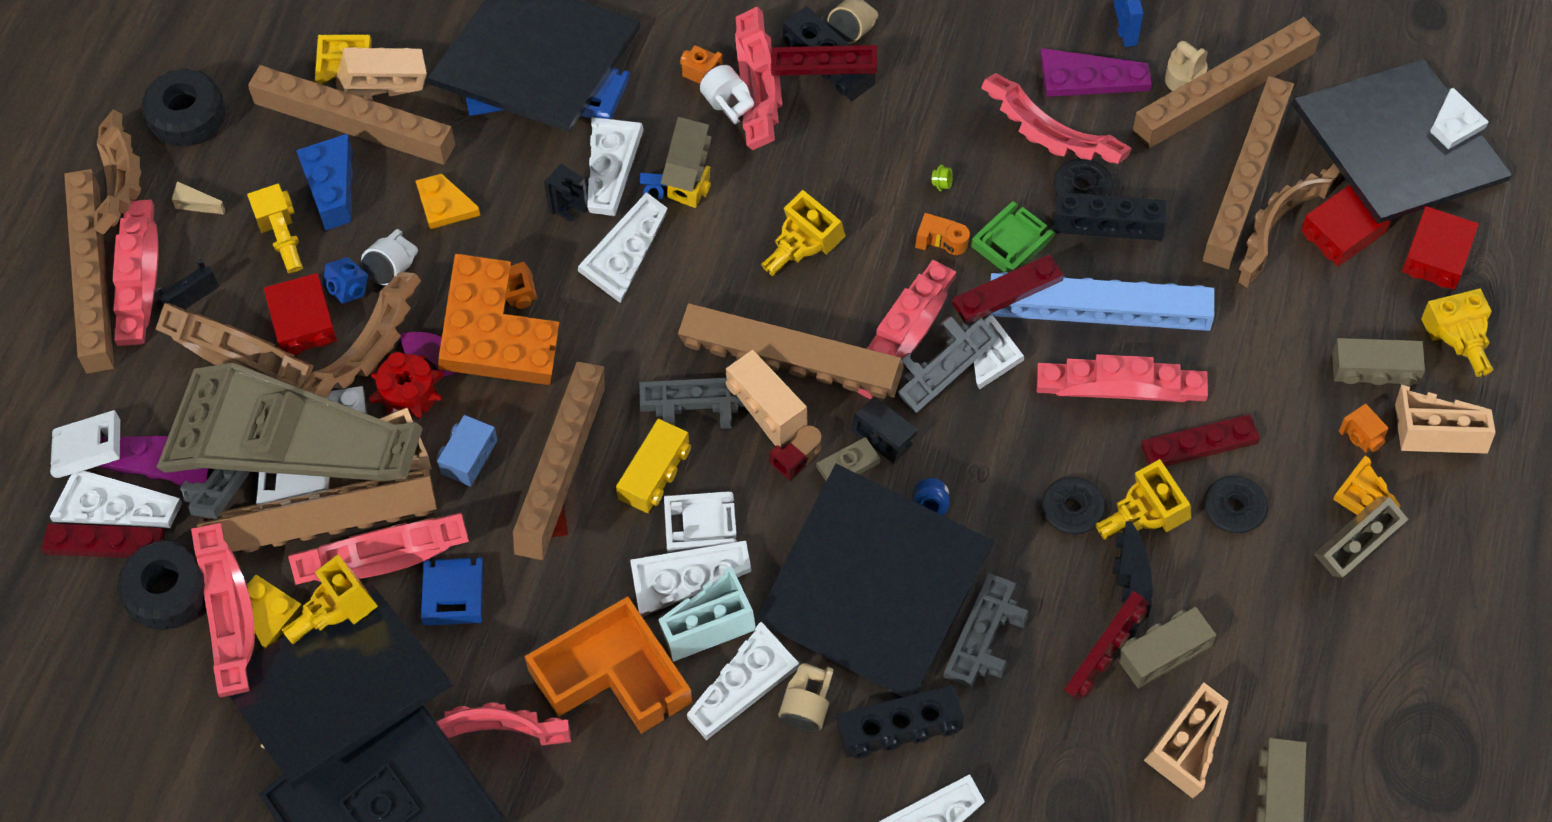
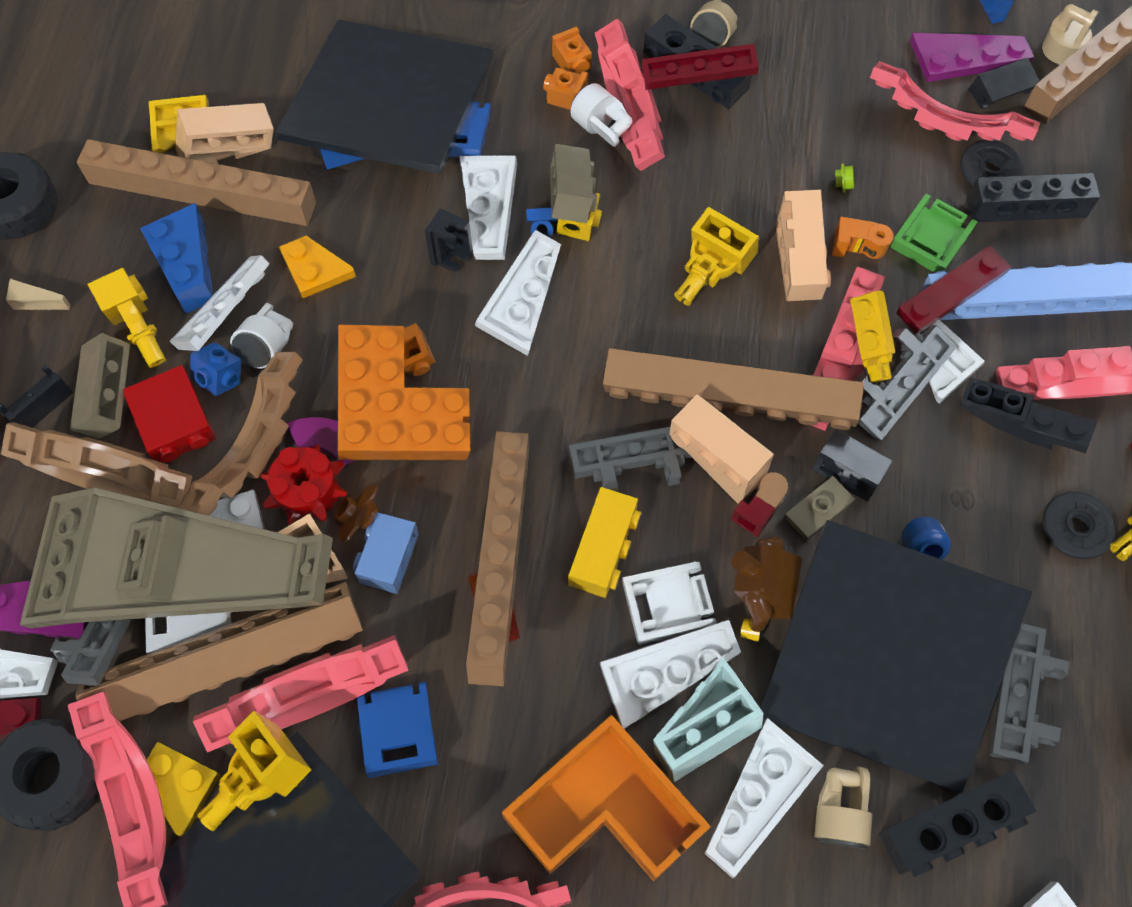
camera: 10 degrees left, 5 degrees up
none -> dark tan brick [70,333,130,439]
none -> white wing [169,255,269,351]
none -> reddish brown plate [334,485,379,543]
none -> orange brick [552,26,592,74]
none -> reddish brown torso [731,536,802,642]
none -> light nougat wedge [775,190,831,301]
none -> yellow hinge [850,291,895,382]
none -> black slope [960,377,1098,453]
none -> black hinge [968,58,1039,109]

